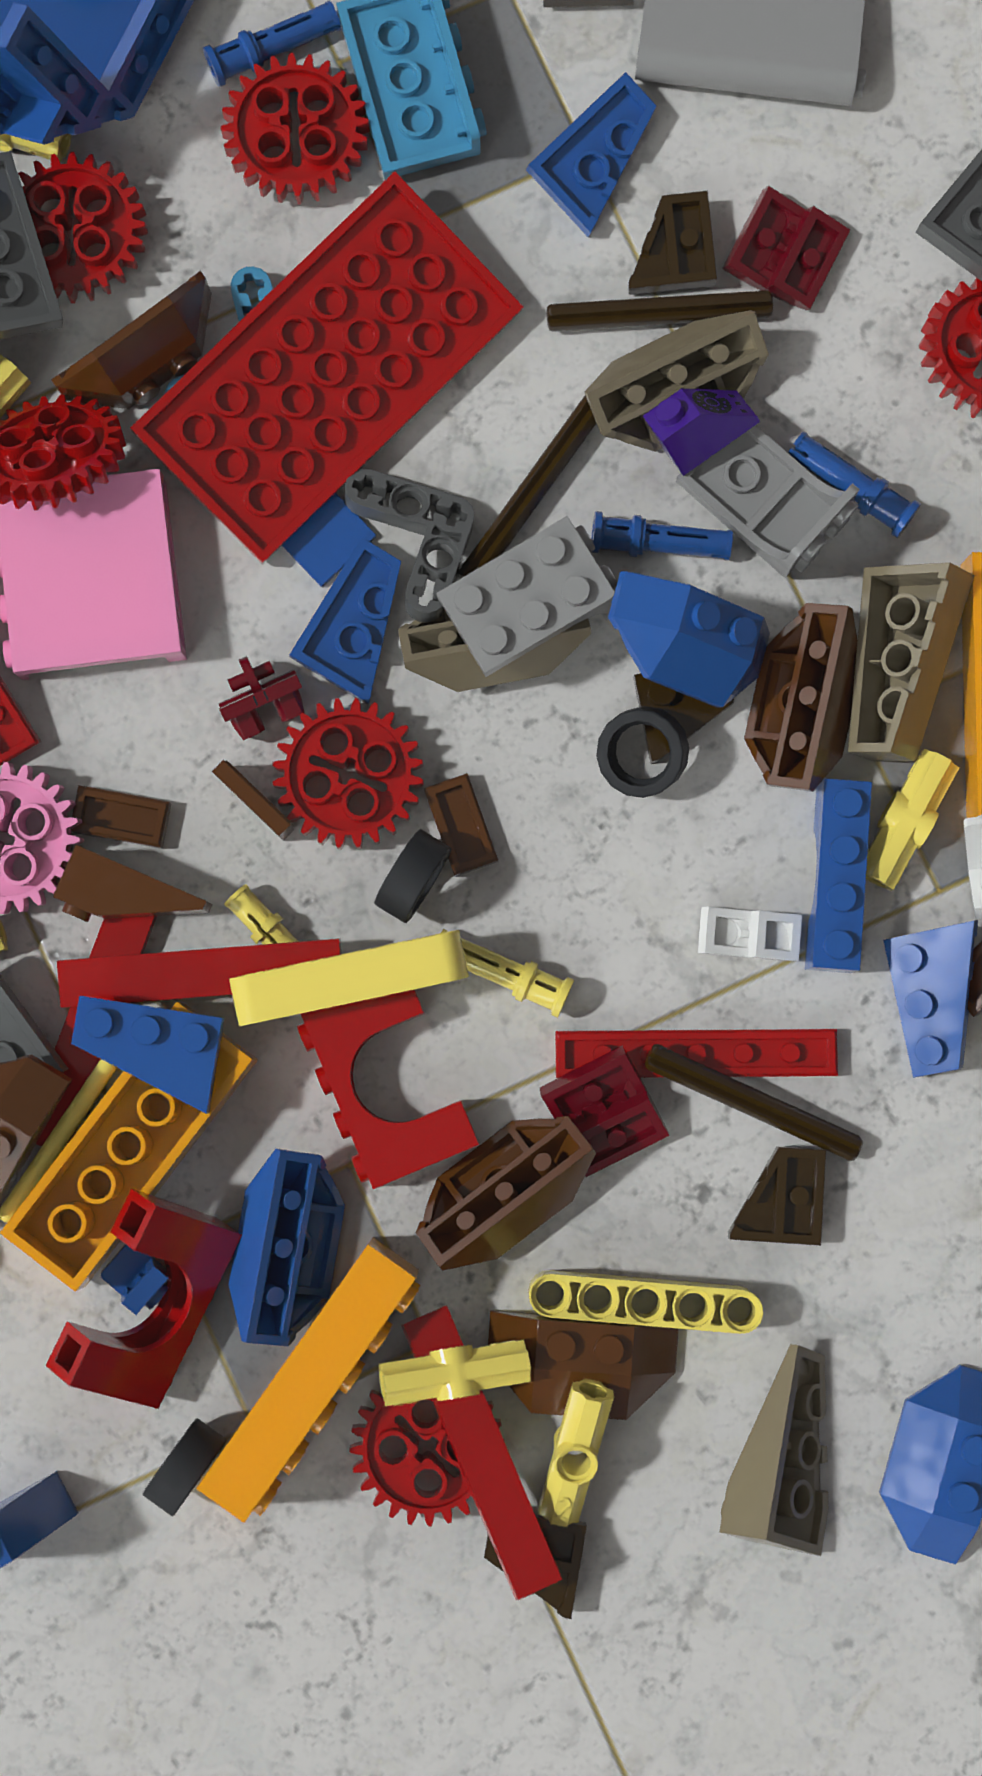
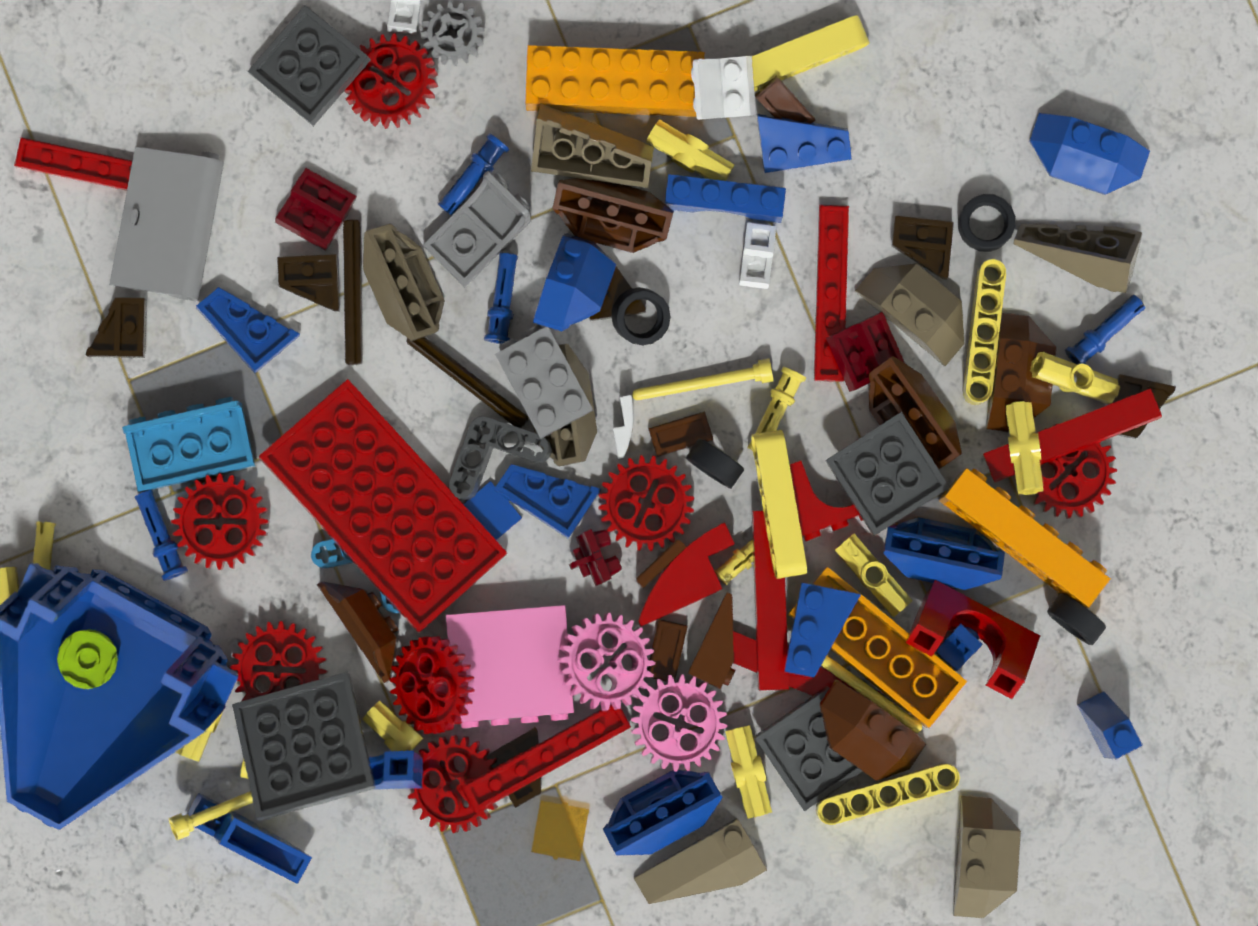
camera: 90 degrees left, 0 degrees up
dark purple slope [643,388,760,476] -> none
dark brown axle [645,1044,863,1161] -> none
none -> bright pink gear [558,613,655,711]
none -> white slope [613,395,633,460]
none -> light yellow piece [632,358,774,401]
none -> red slope [639,522,735,627]
none -> dark grey plate [825,412,950,536]
none -> light yellow piece [834,533,913,617]
none -> dark tan wedge [855,263,964,367]
none -> black tyre [958,194,1016,252]
none -> blue pin [1065,295,1146,364]

